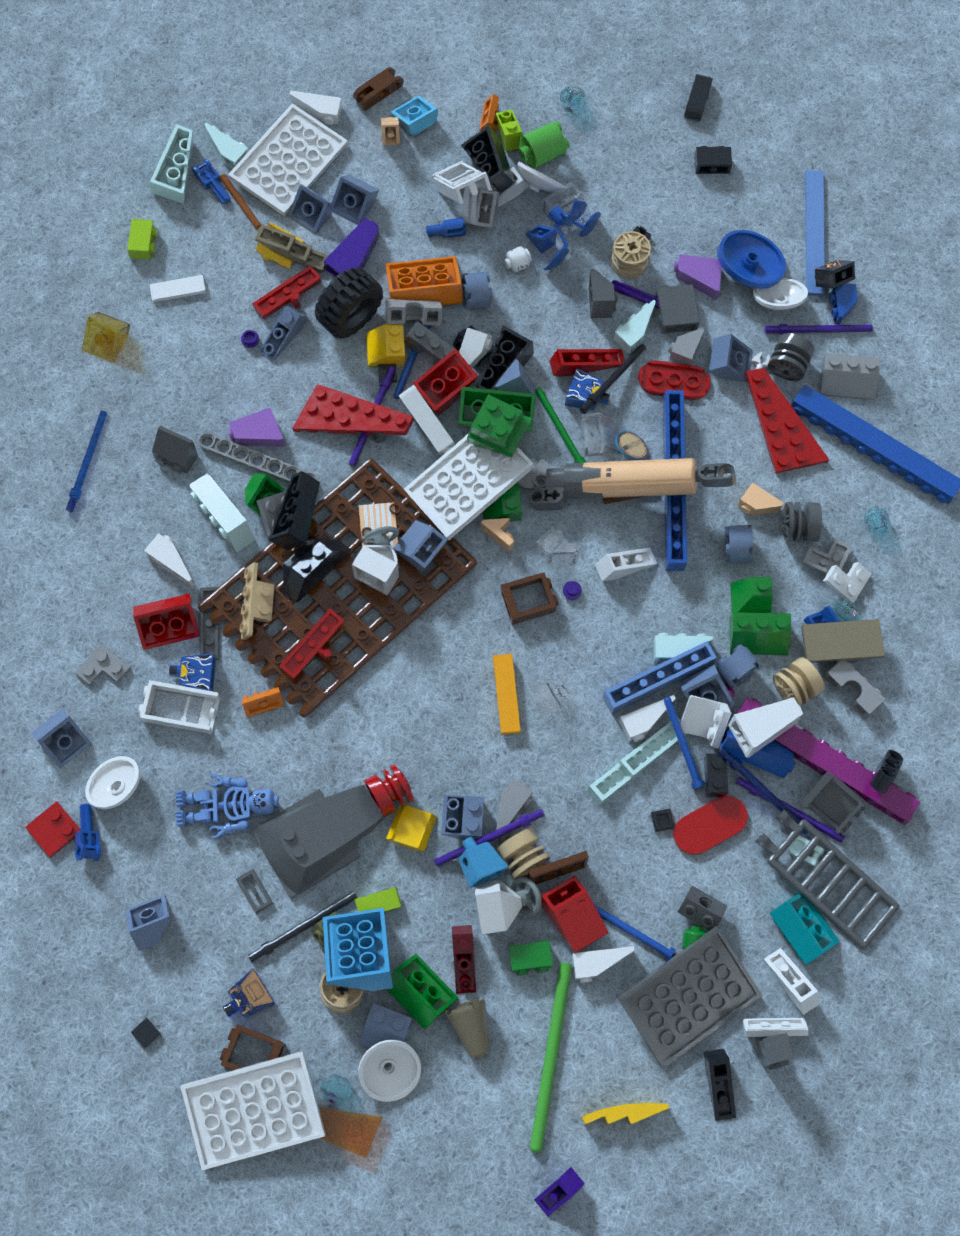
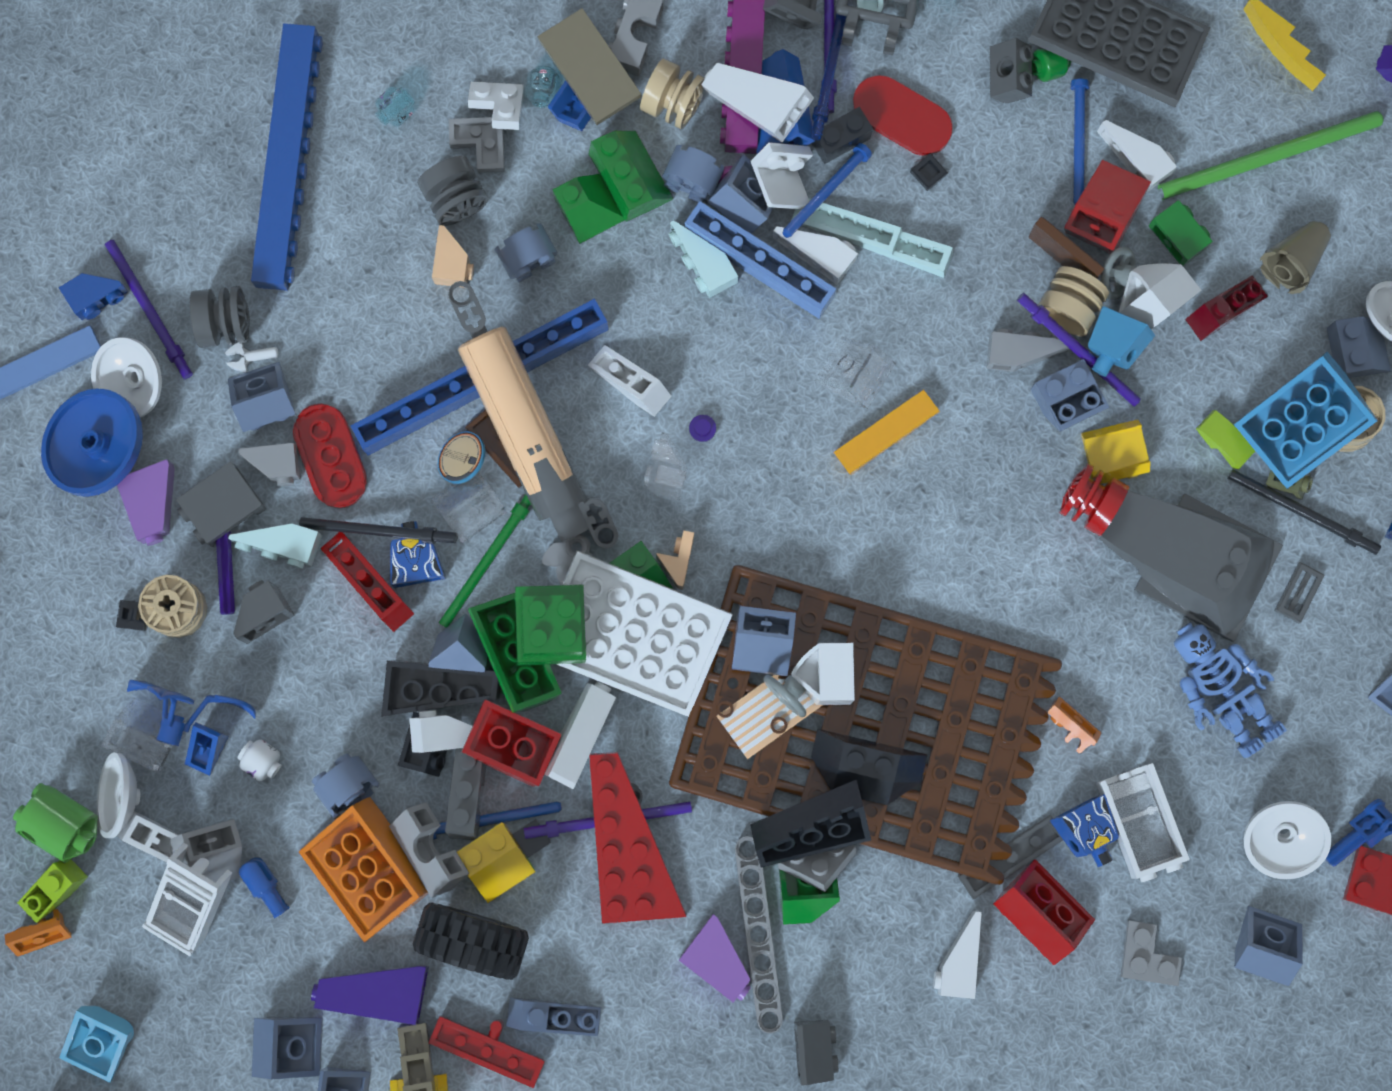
camera: 120 degrees left, 10 degrees up
light aqua wedge [189,473,255,552] -> none
tan bracket [240,562,274,640] -> none
dark purple plate [241,330,259,348] -> none
red plate [279,608,345,680] -> none
light nougat slope [381,117,400,145] -> none
green slope [387,954,458,1030] -> none
black wedge [461,125,515,193] -> none
reddish brown window [500,572,558,625] -> none
red wing [745,367,829,474] -> none
black brick [815,260,855,288] -> none
light grey slope [820,353,880,400] -> none

